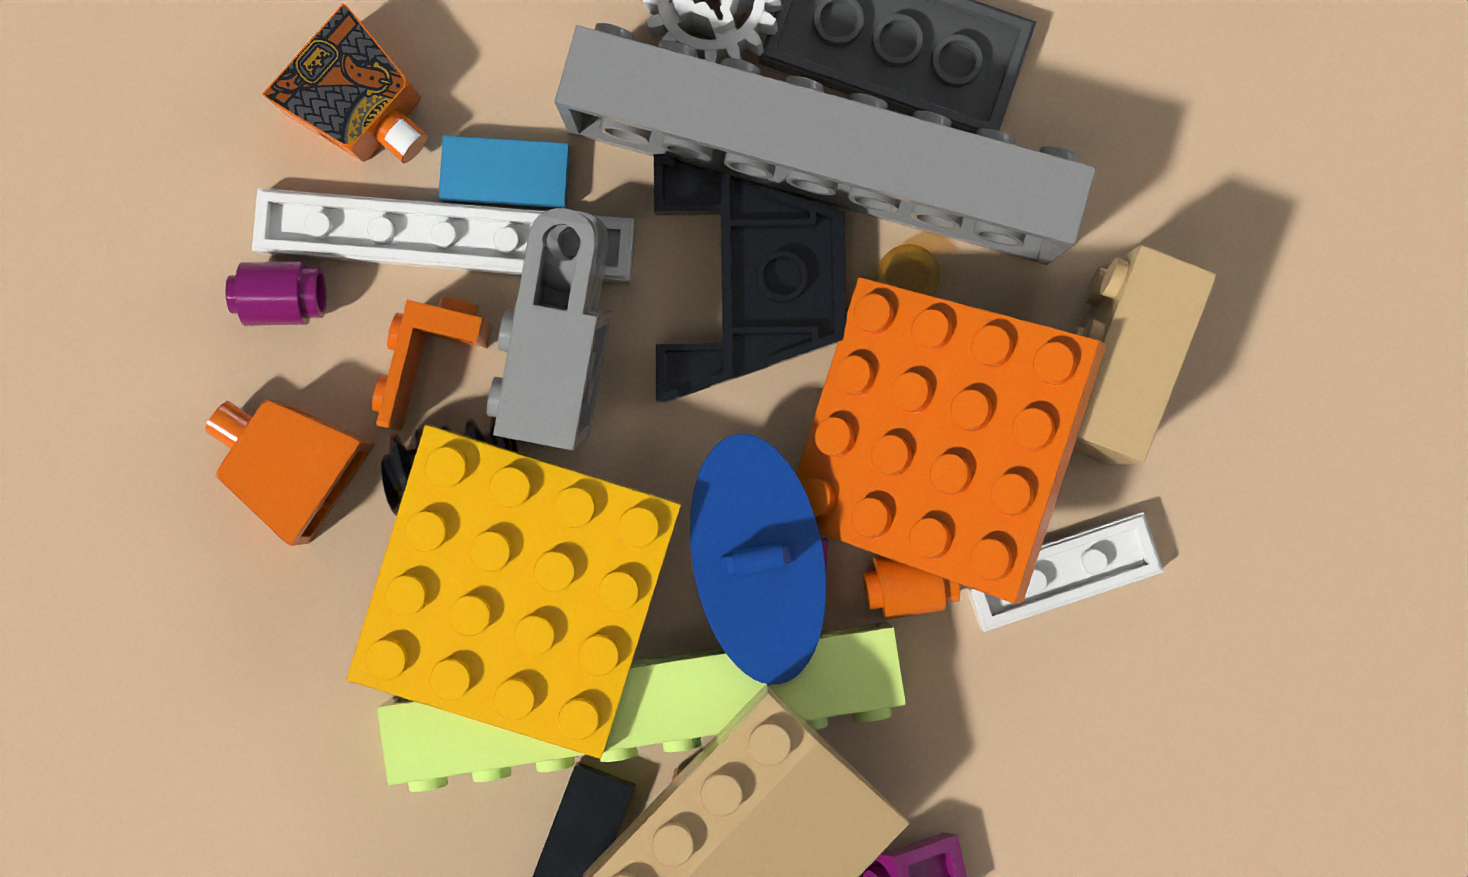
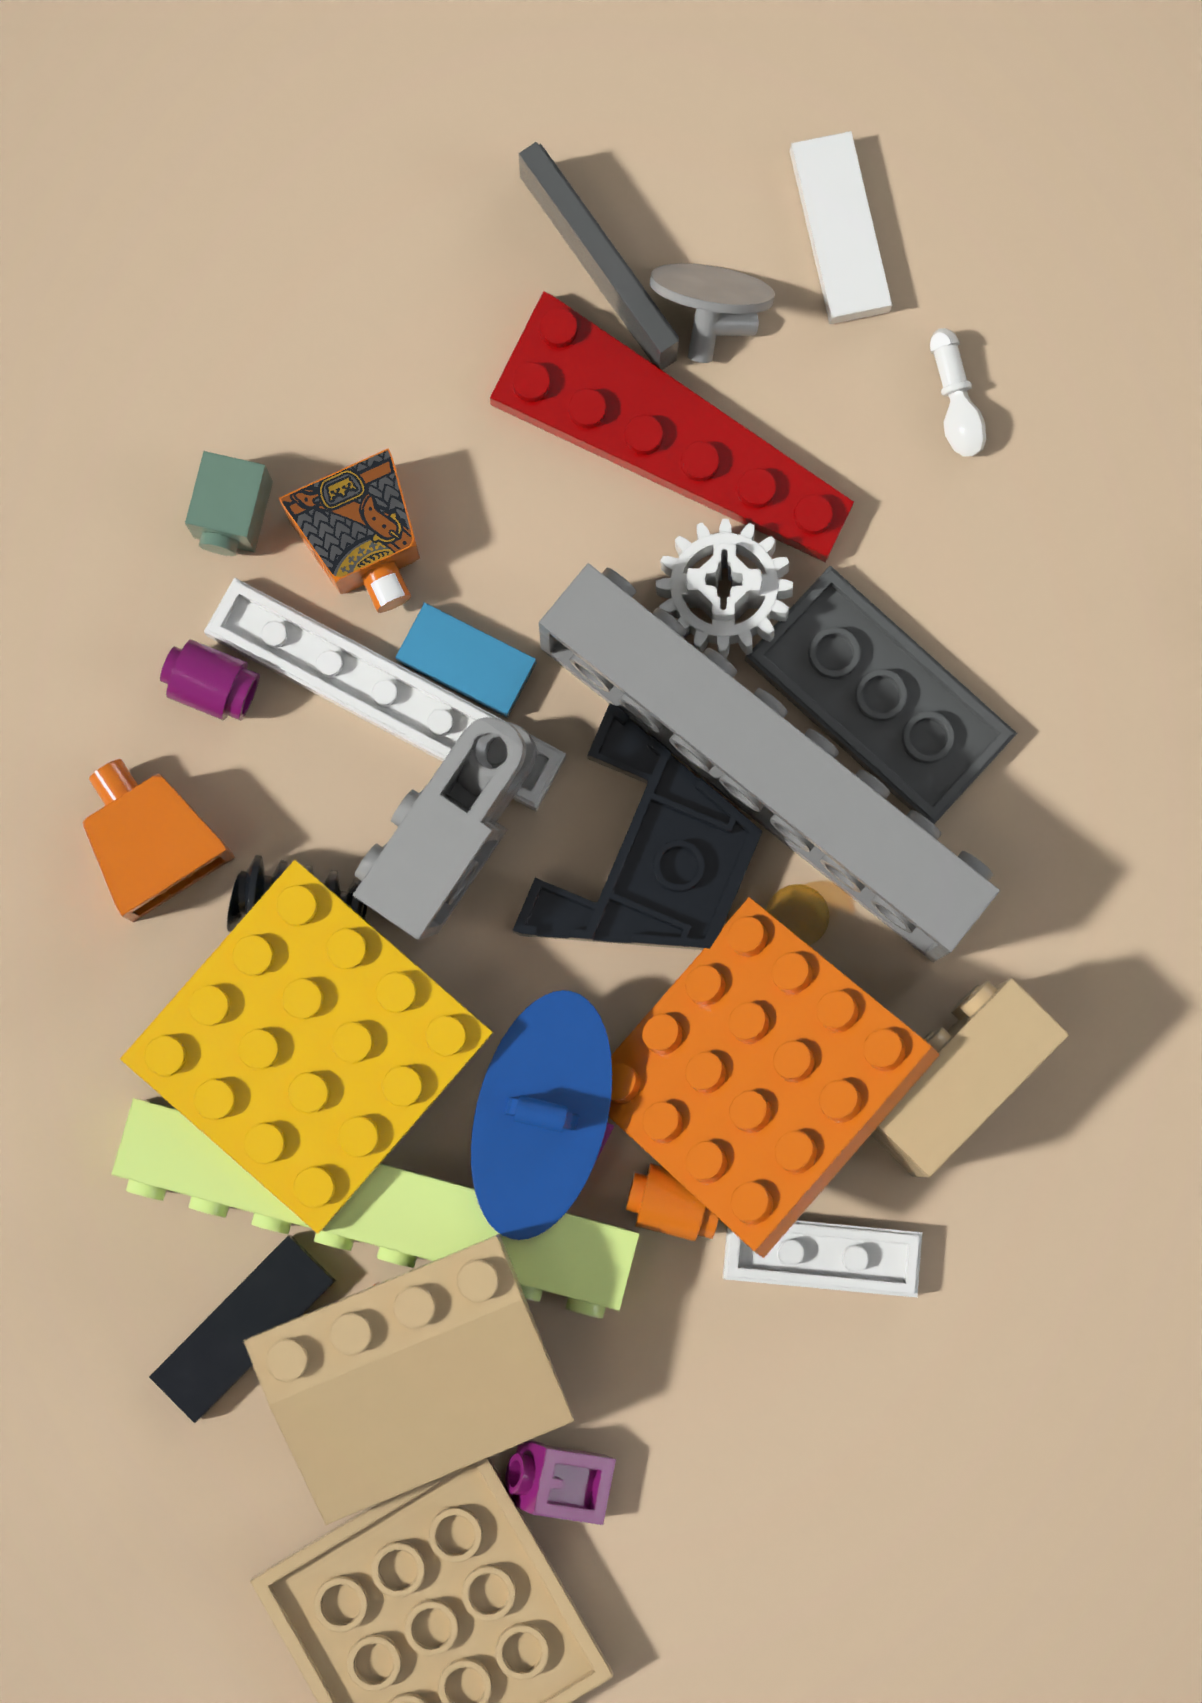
camera: 25 degrees right, 5 degrees down
orange bracket [372,296,493,431] -> none
none -> sand green brick [185,451,273,556]

